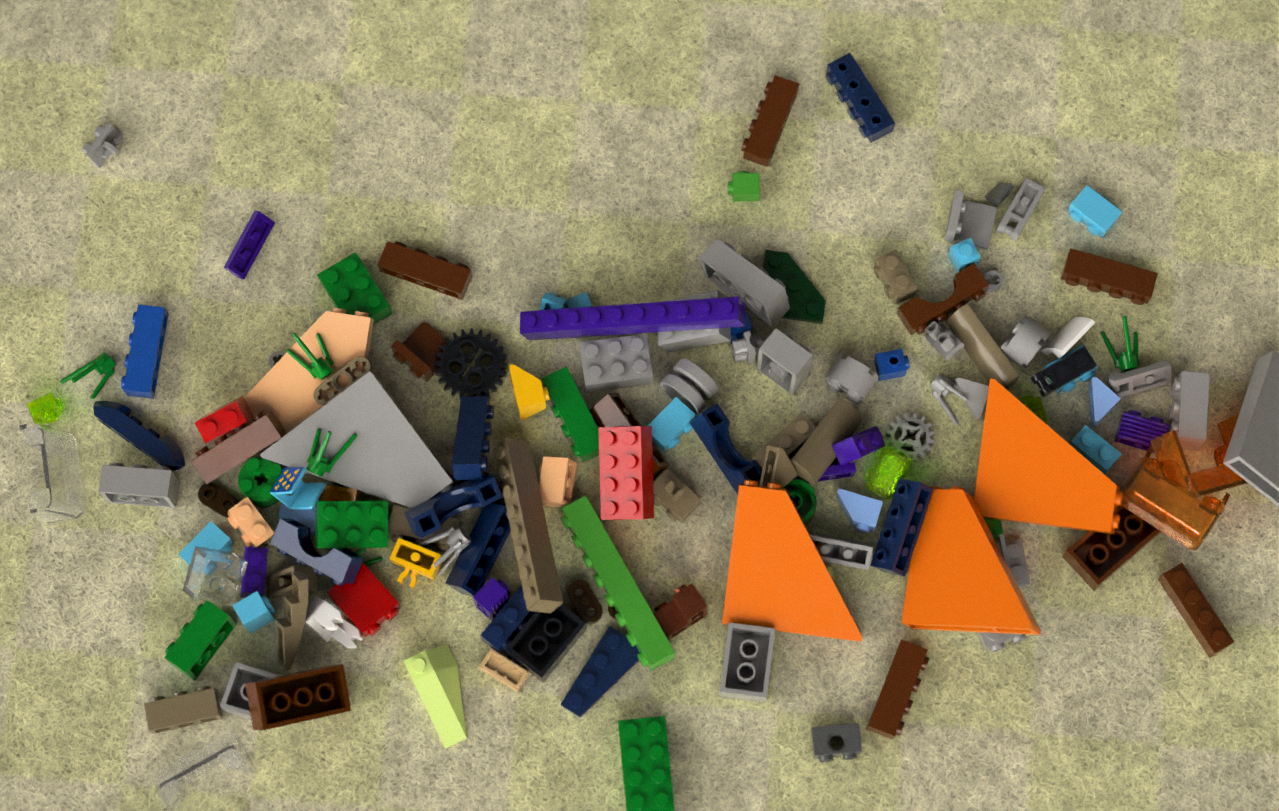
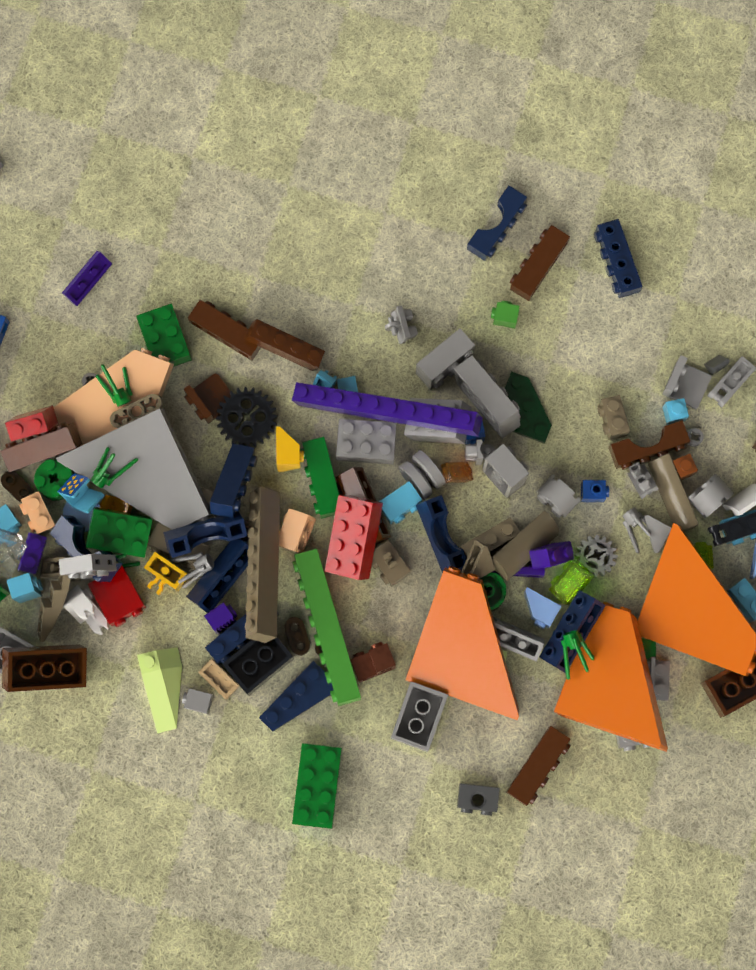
camera: 10 degrees right, 5 degrees up
none -> light grey piece [59,554,117,579]
none -> light grey brick [182,688,214,714]
none -> reddish brown brick [245,319,325,371]
none -> light grey hips [385,306,418,344]
none -> light grey brick [416,328,475,390]
none -> clear orange plate [440,462,473,483]
none -> dark blue arch [467,185,527,261]
none -> green plant [561,630,594,680]
none -> dark orange brick [673,453,698,481]

